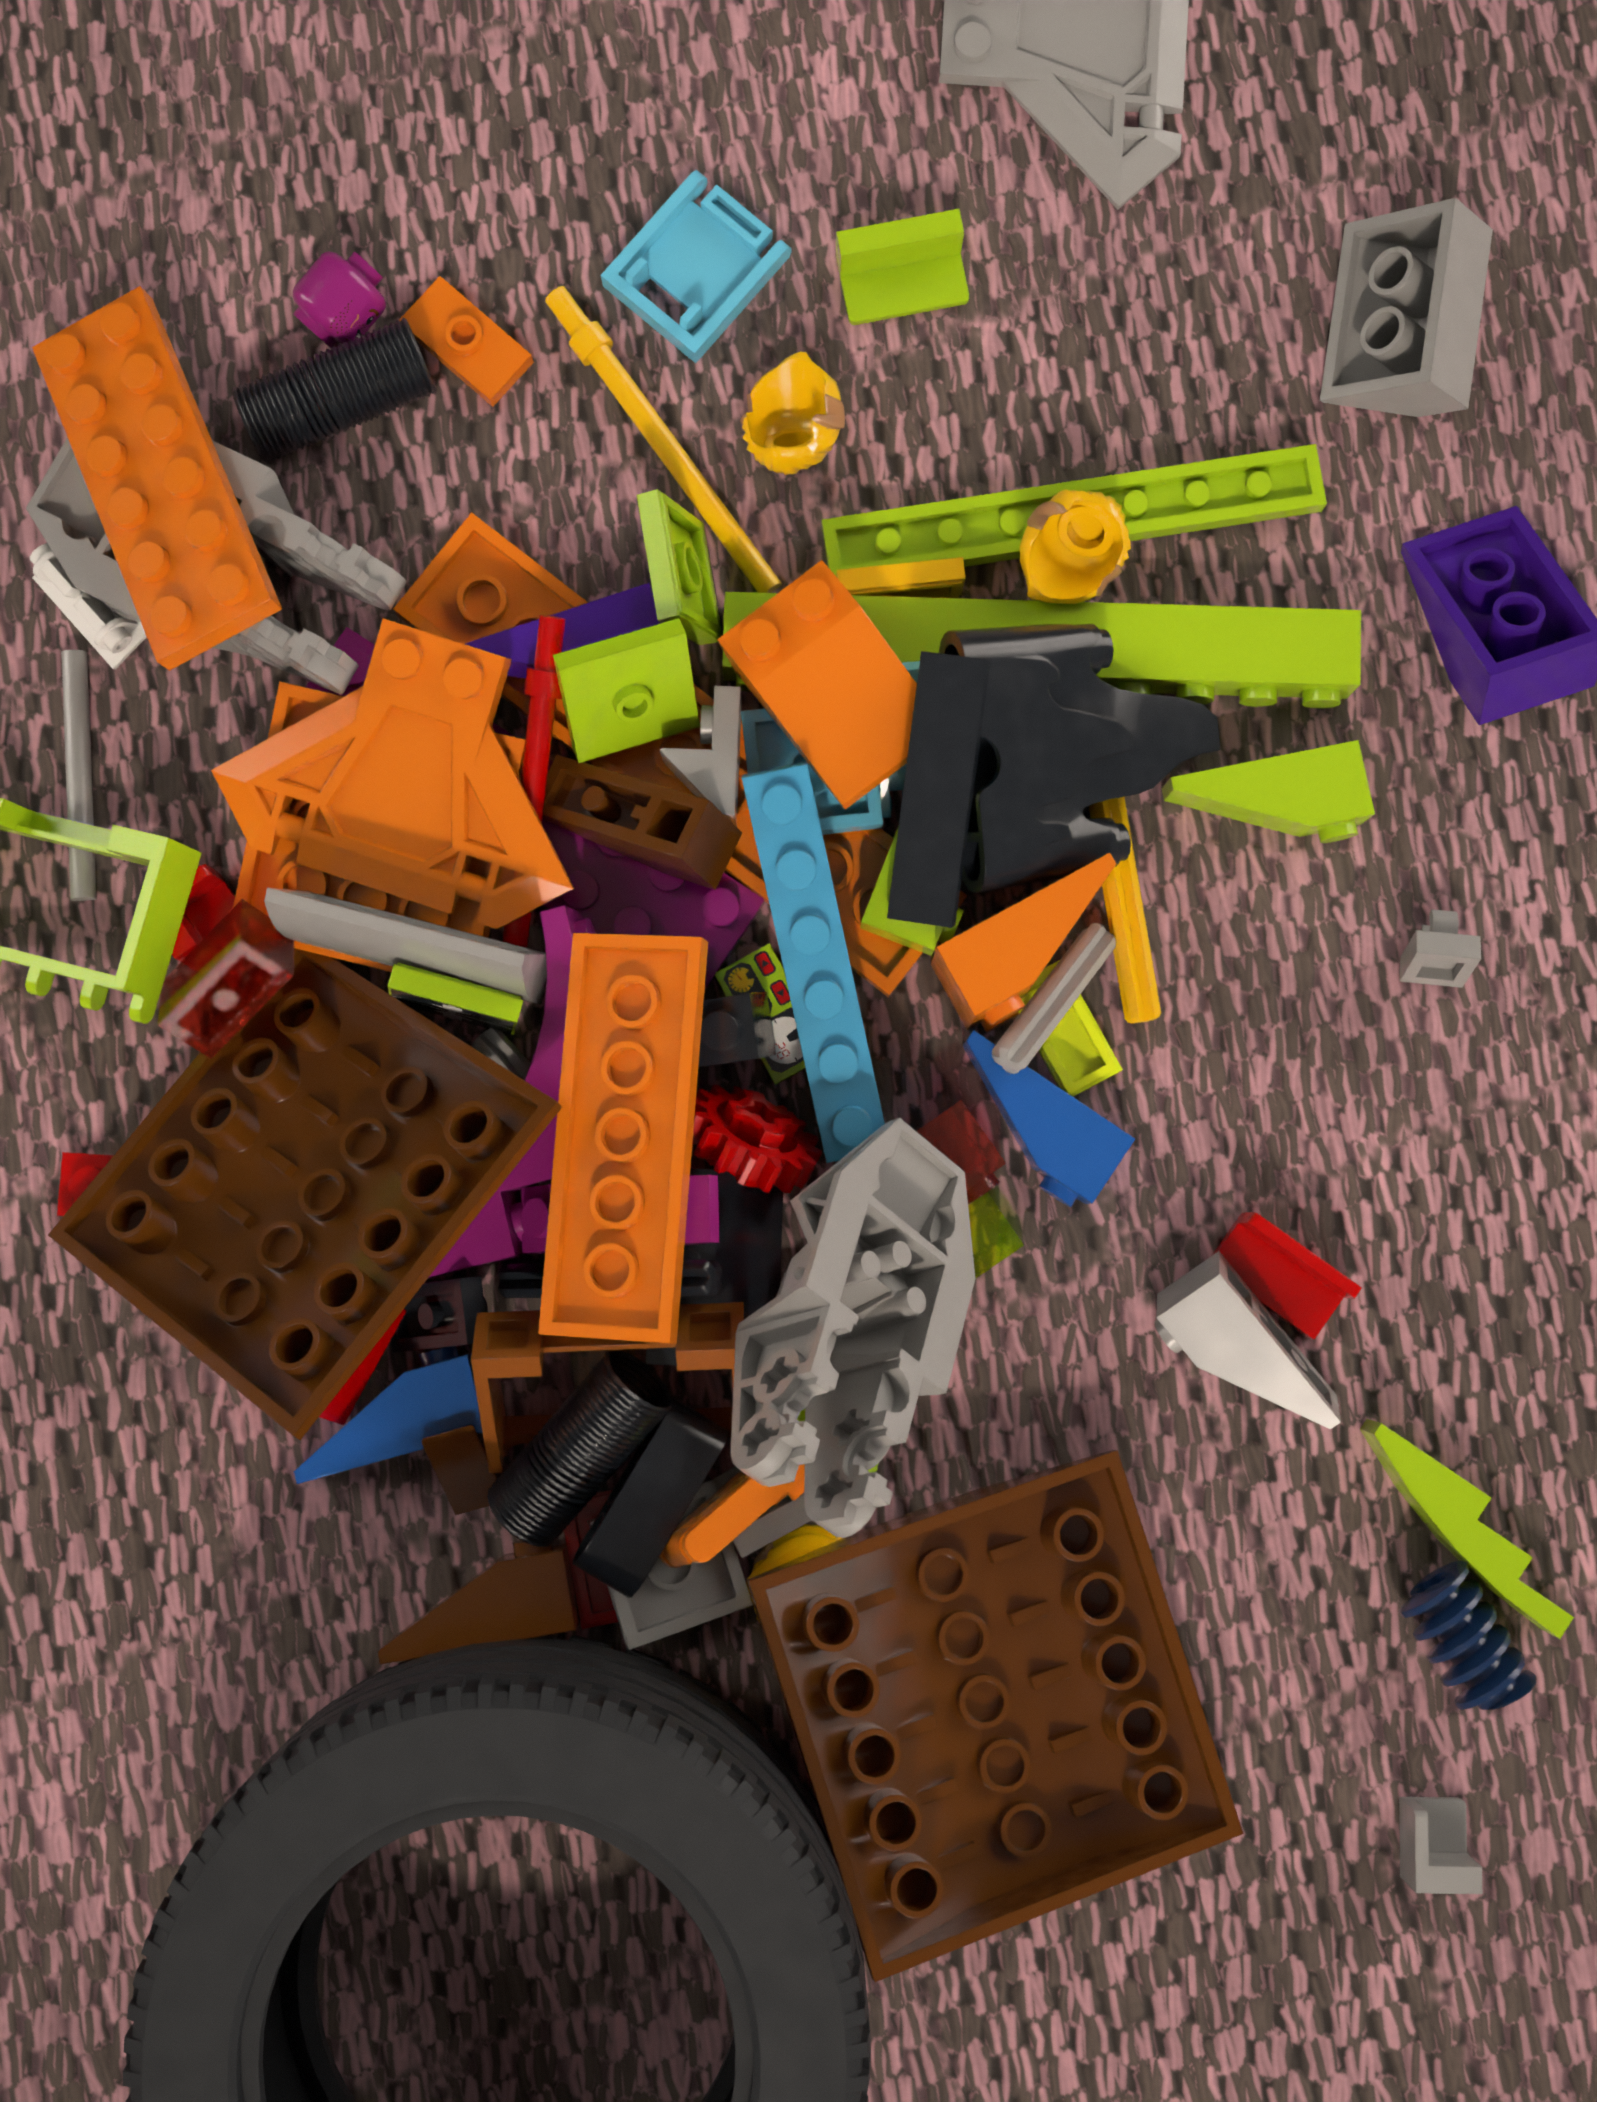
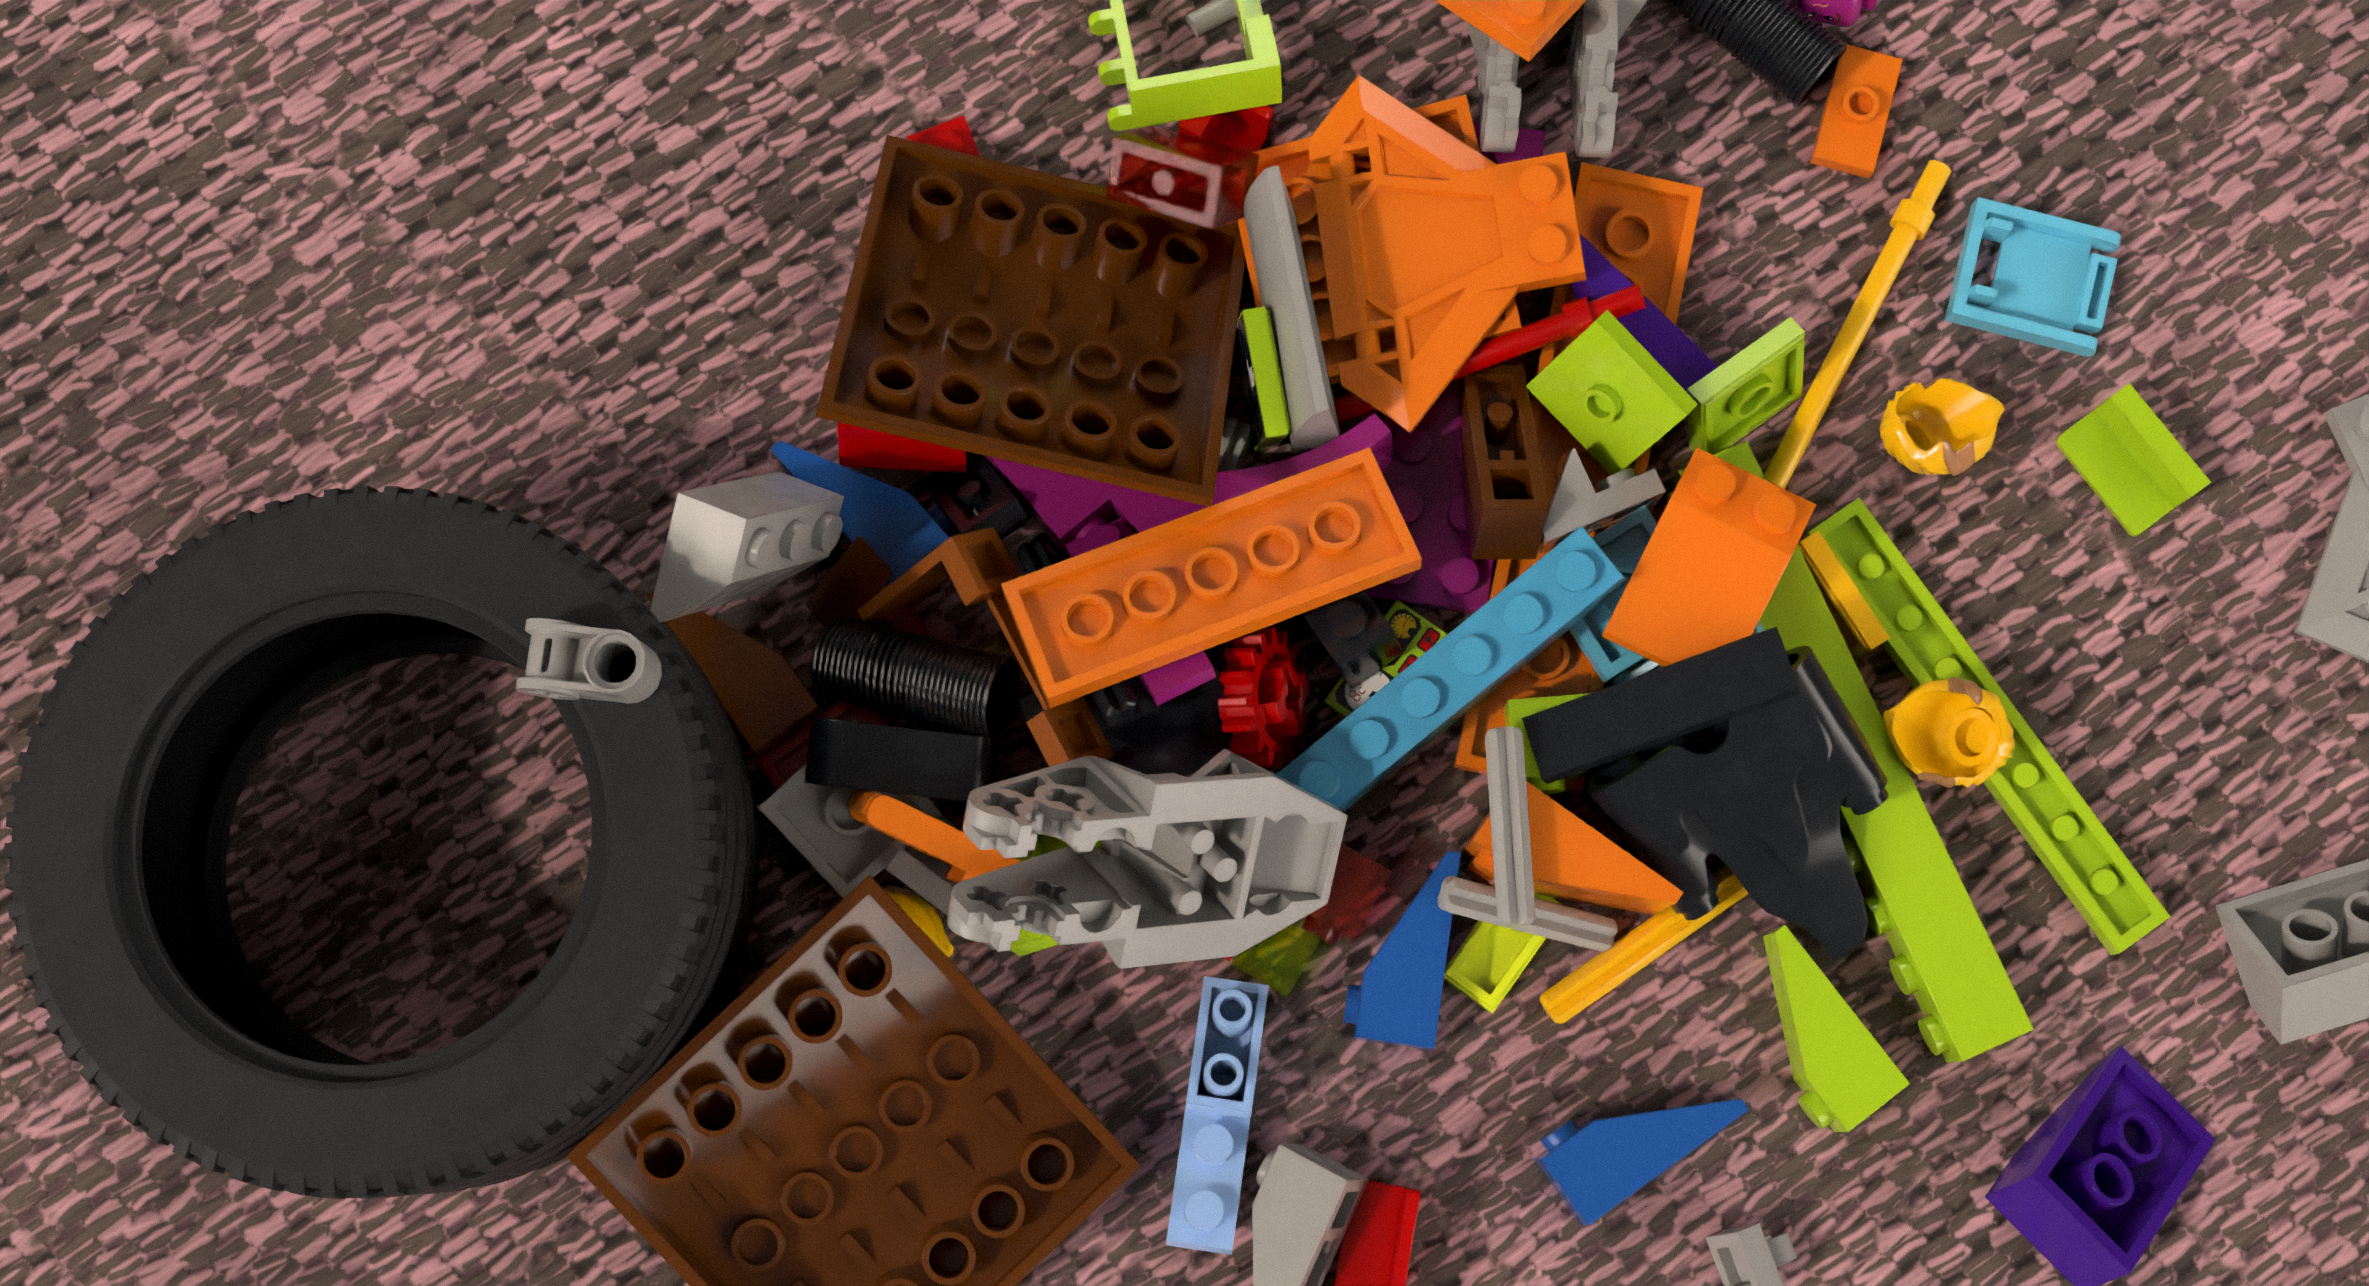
camera: 65 degrees right, 5 degrees down
none -> light grey piece [515,618,662,704]
none -> light grey slope [650,471,844,623]
none -> light blue slope [1166,976,1269,1255]
none -> light grey axle [1485,726,1536,927]
none -> blue slope [1534,1099,1749,1226]

